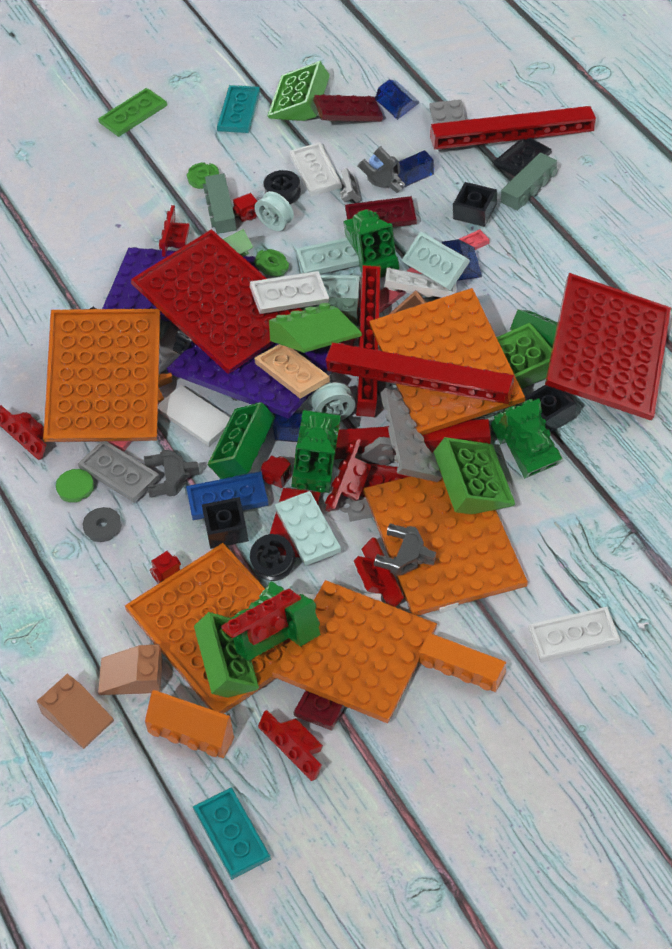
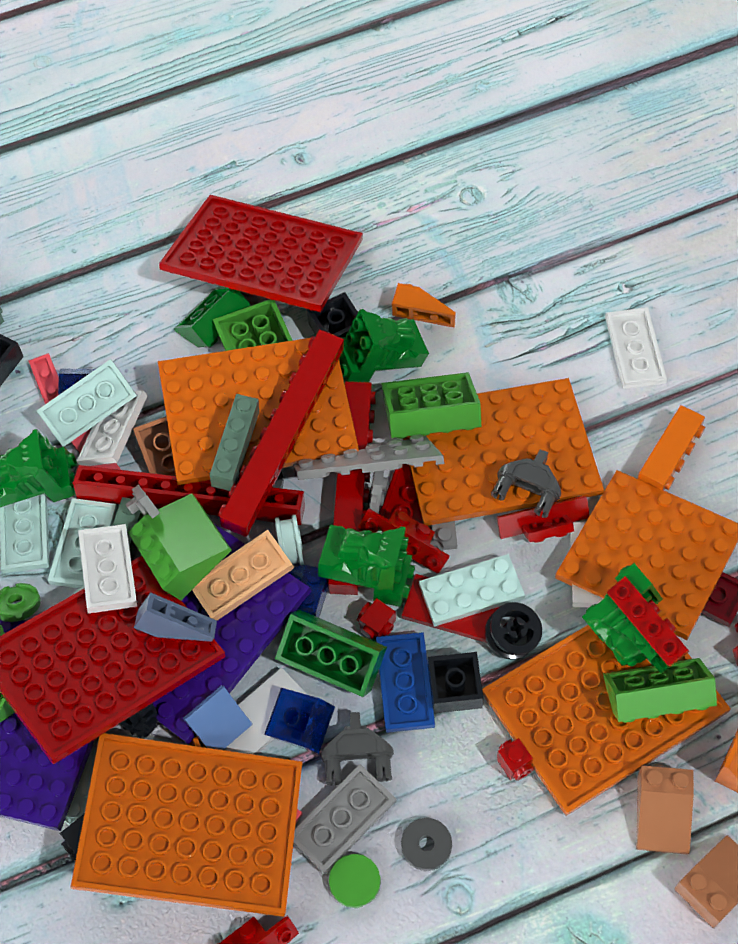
camera: 85 degrees left, 10 degrees up
none -> light grey hinge [125,485,160,519]
none -> sand blue slope [134,592,217,642]
none -> medium blue tile [183,685,252,750]
none -> sand green brick [210,394,259,491]
none -> clear blue slope [264,687,335,754]
none -> orange slope [392,283,456,328]

